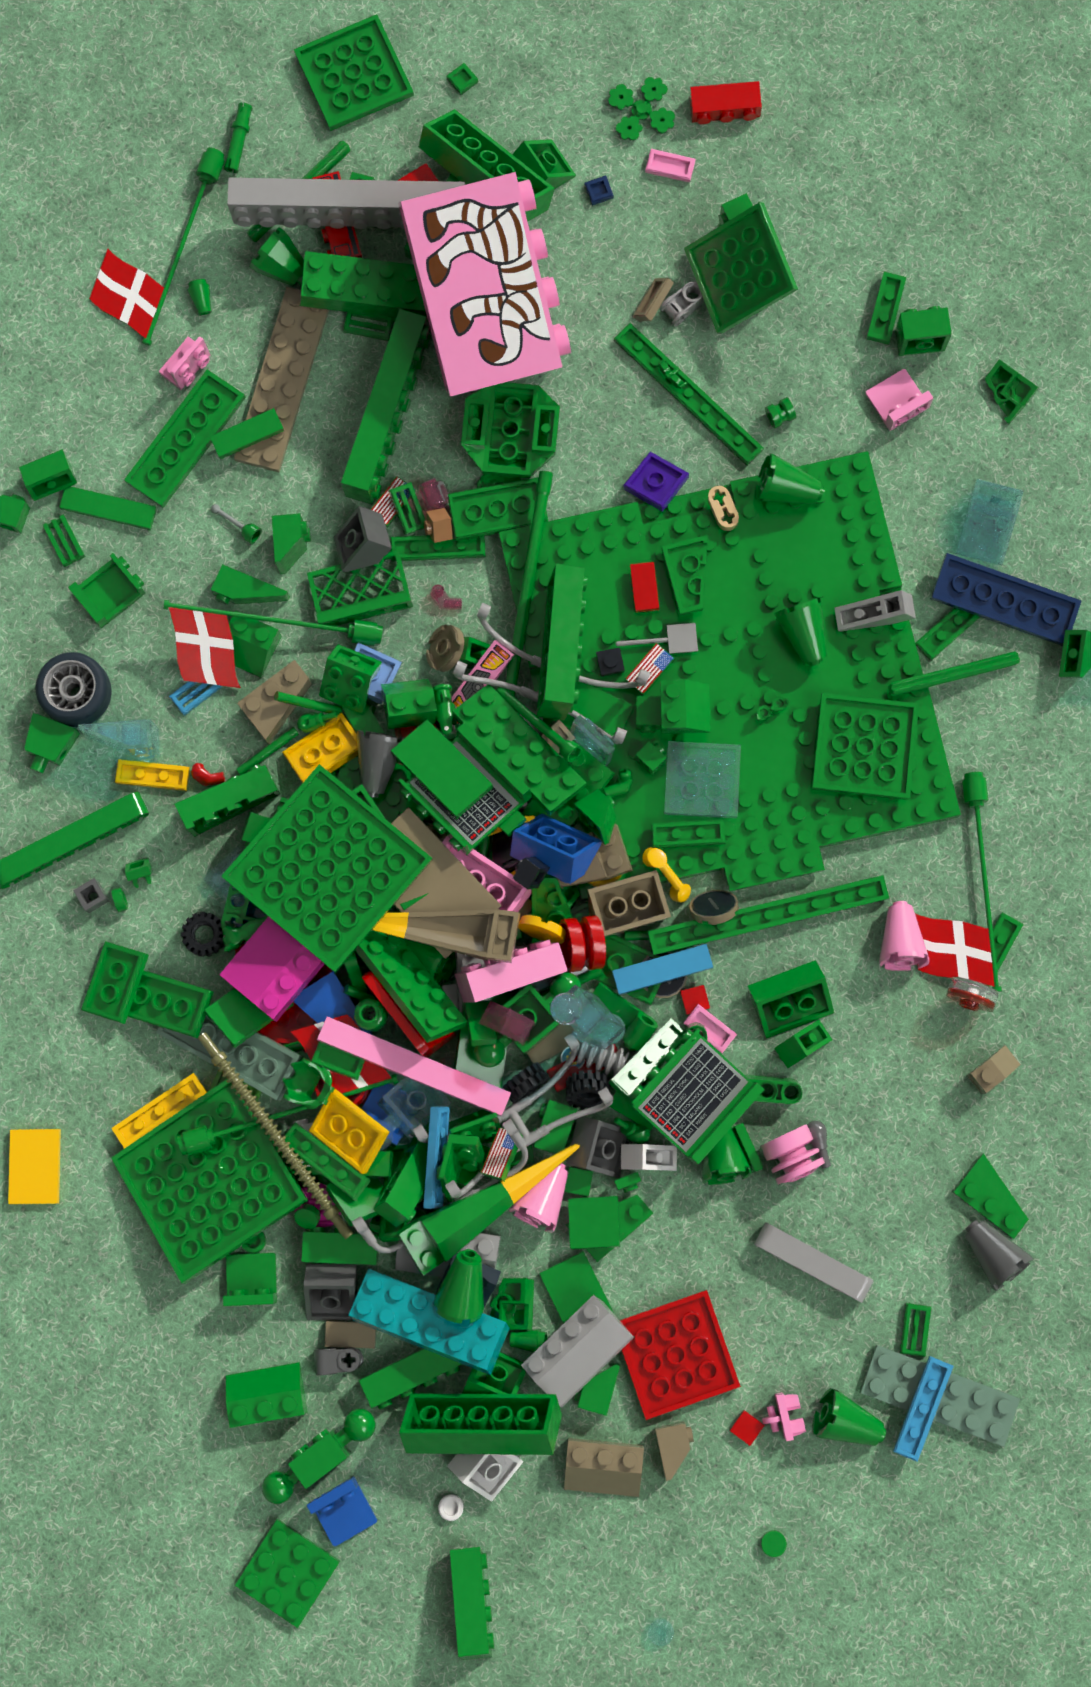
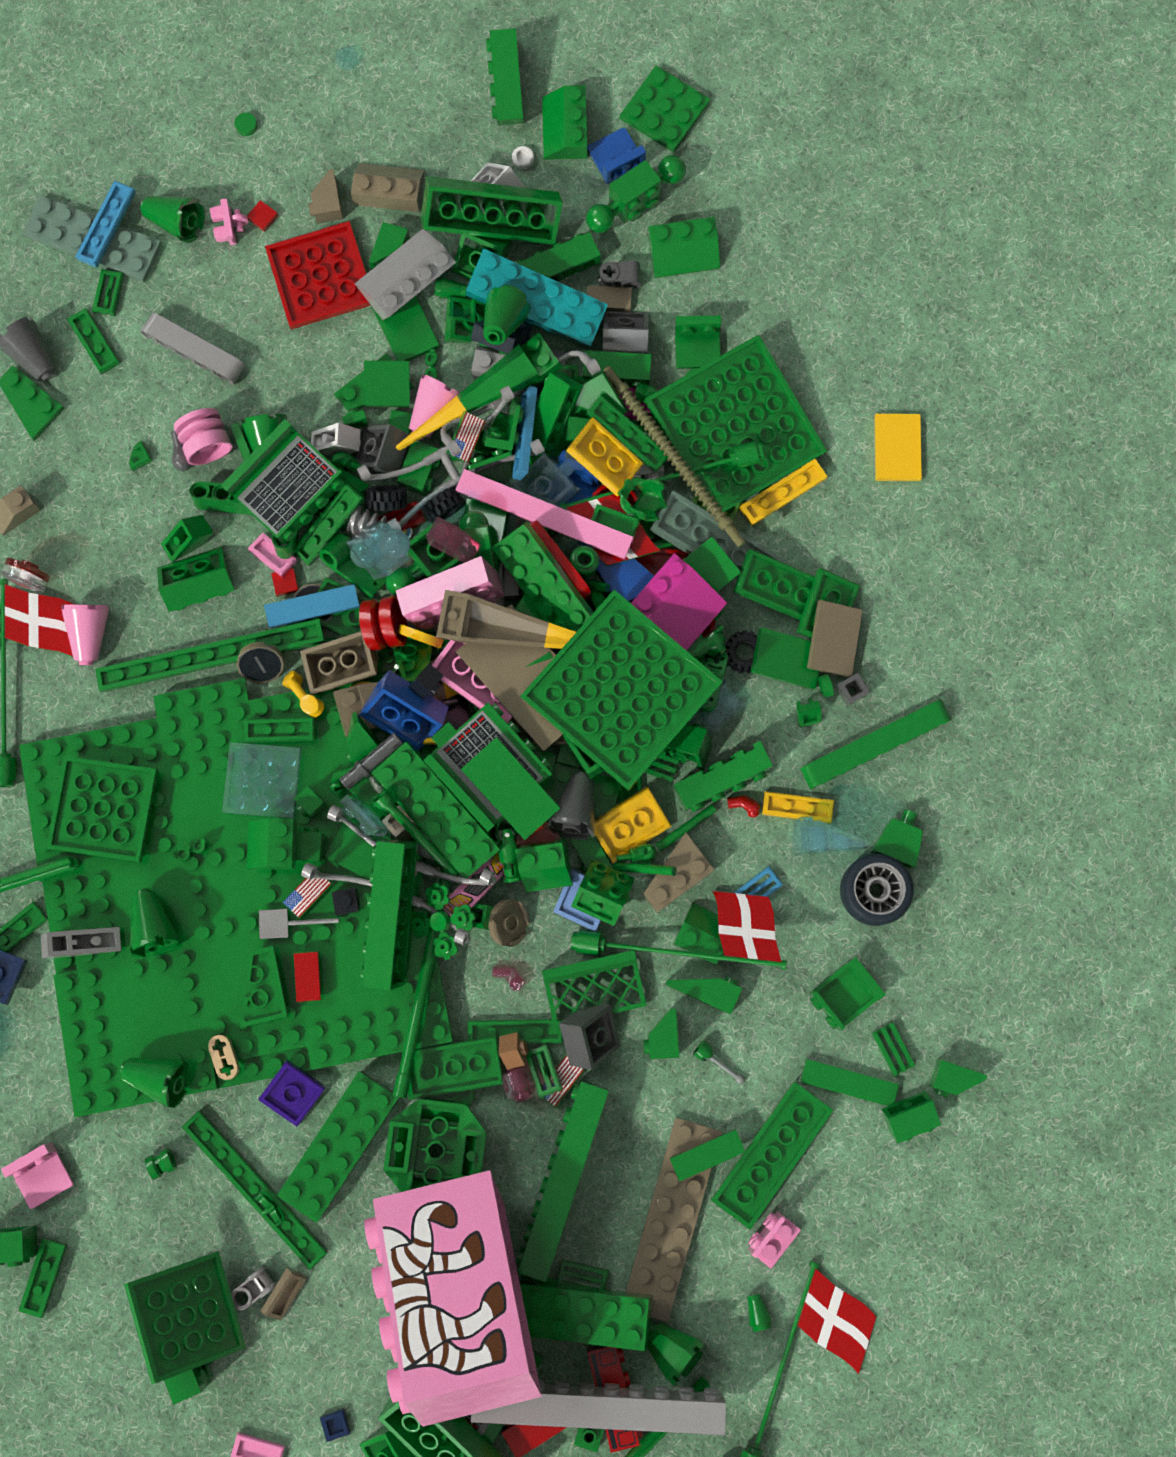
camera: 175 degrees right, 0 degrees up
none -> green tile [67,308,121,375]
none -> green tile [129,440,153,471]
none -> green brick [277,1071,400,1223]
none -> dark grey pin [339,732,404,790]
none -> green plant [410,883,475,960]
none -> green piece [425,349,438,380]
none -> green slope [542,85,587,160]
none -> green tile [751,627,819,690]
none -> dark tan tile [807,600,862,678]

